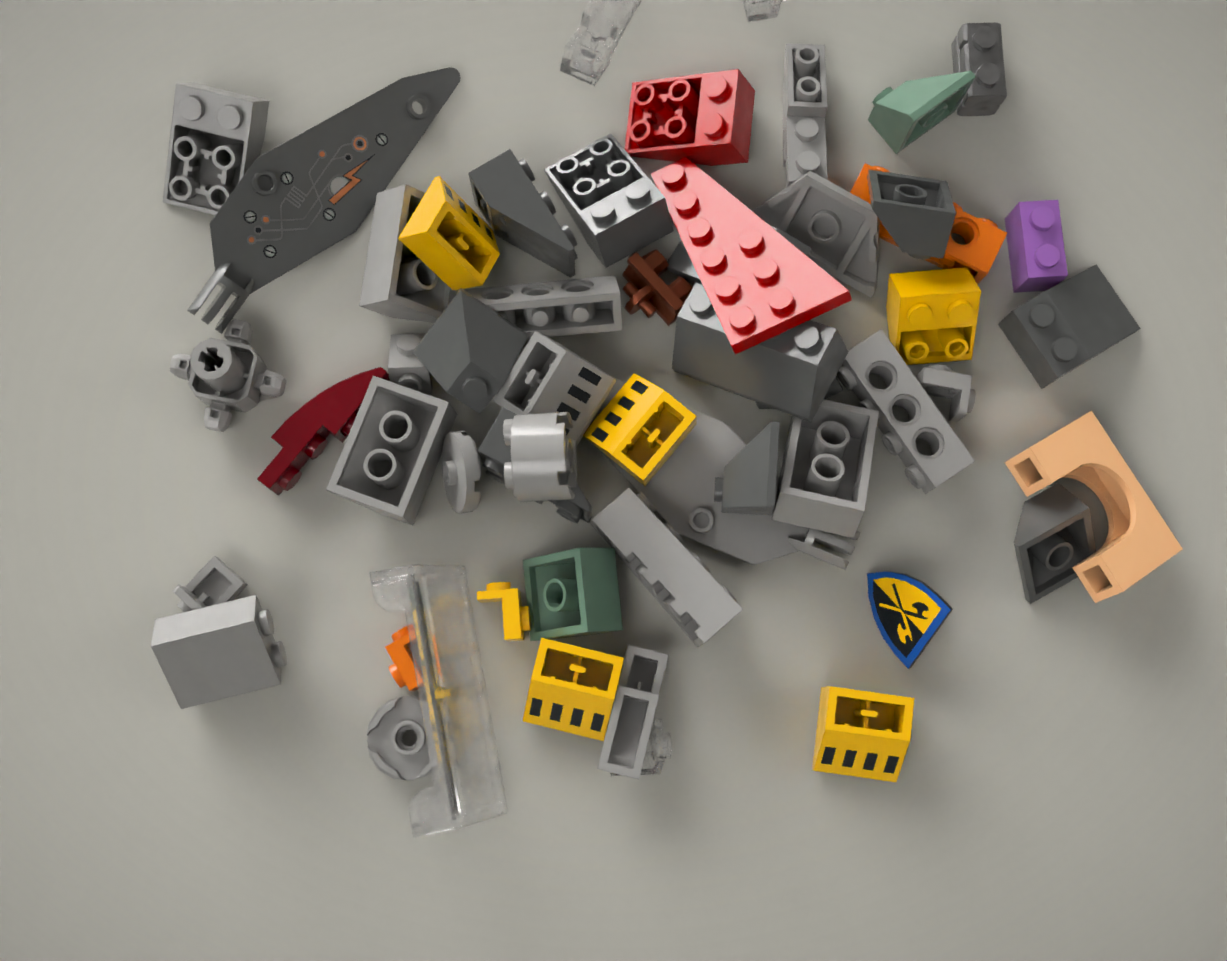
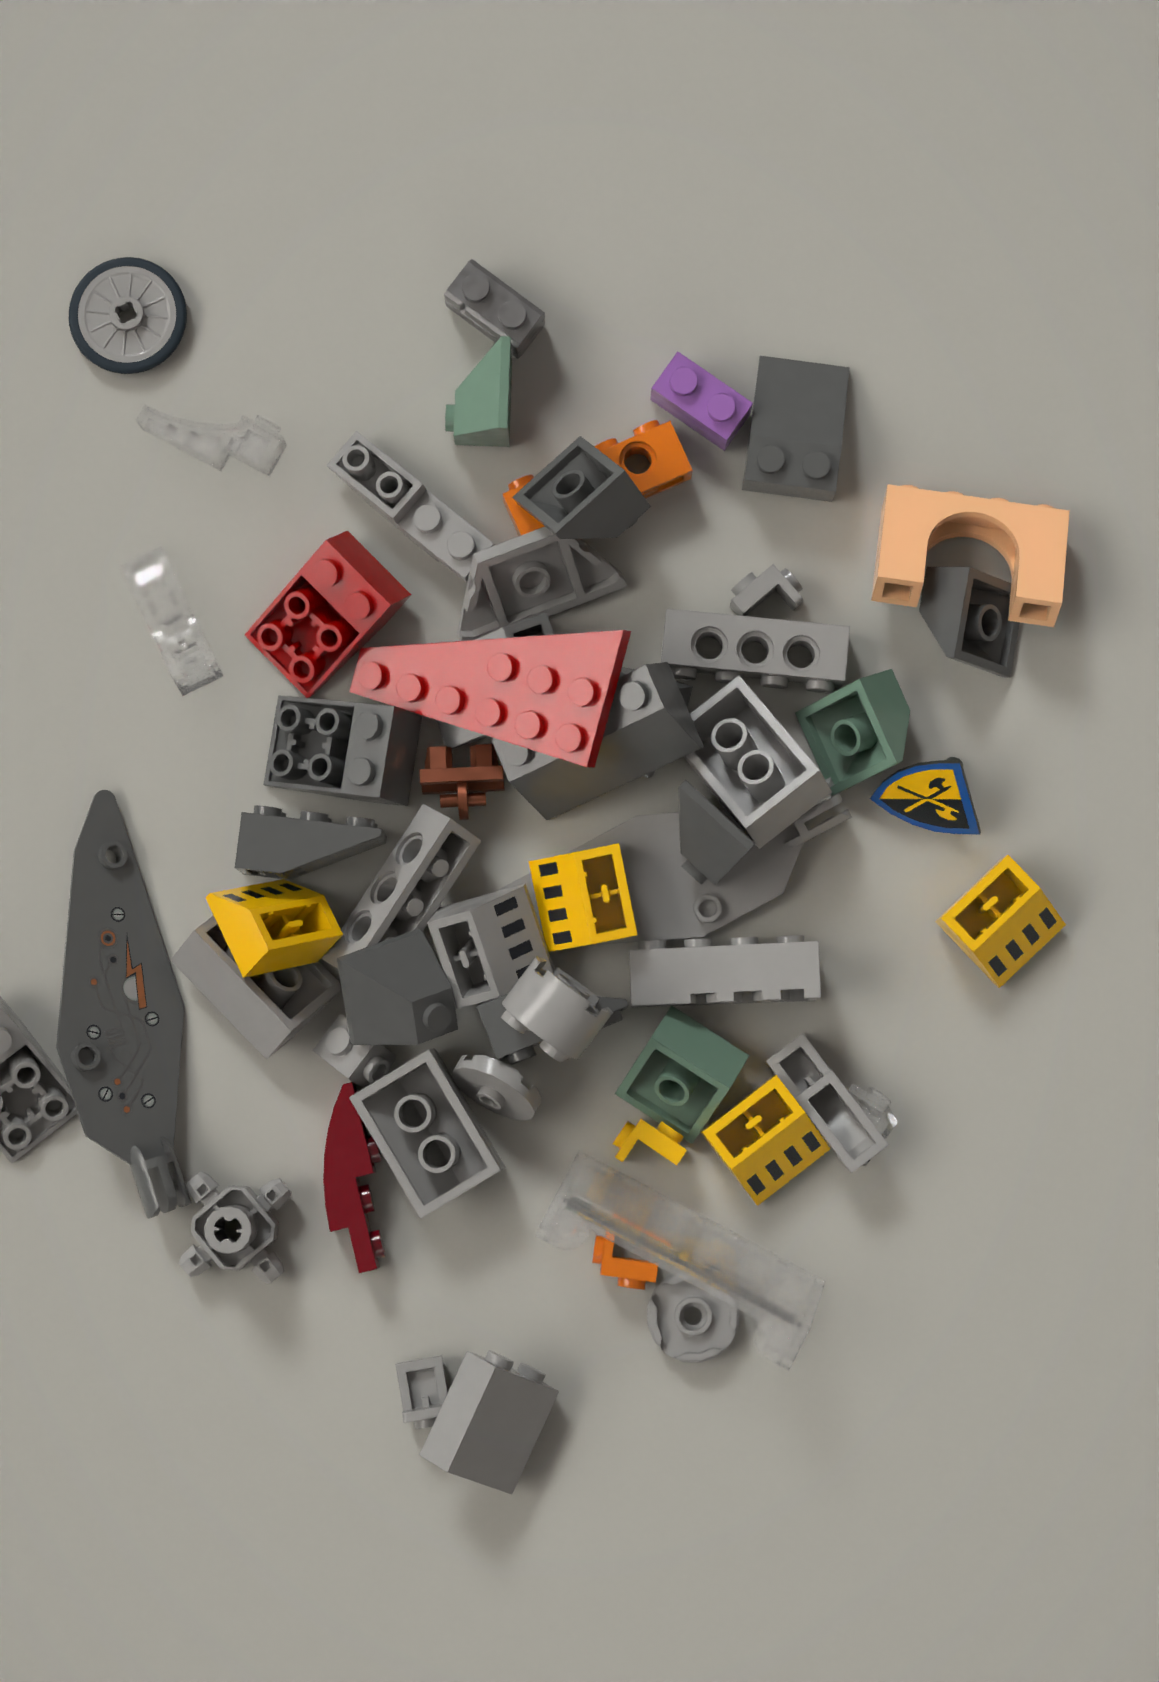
camera: 45 degrees left, 5 degrees up
yellow slope [886,267,981,365] -> none
none -> sand green slope [795,669,910,796]

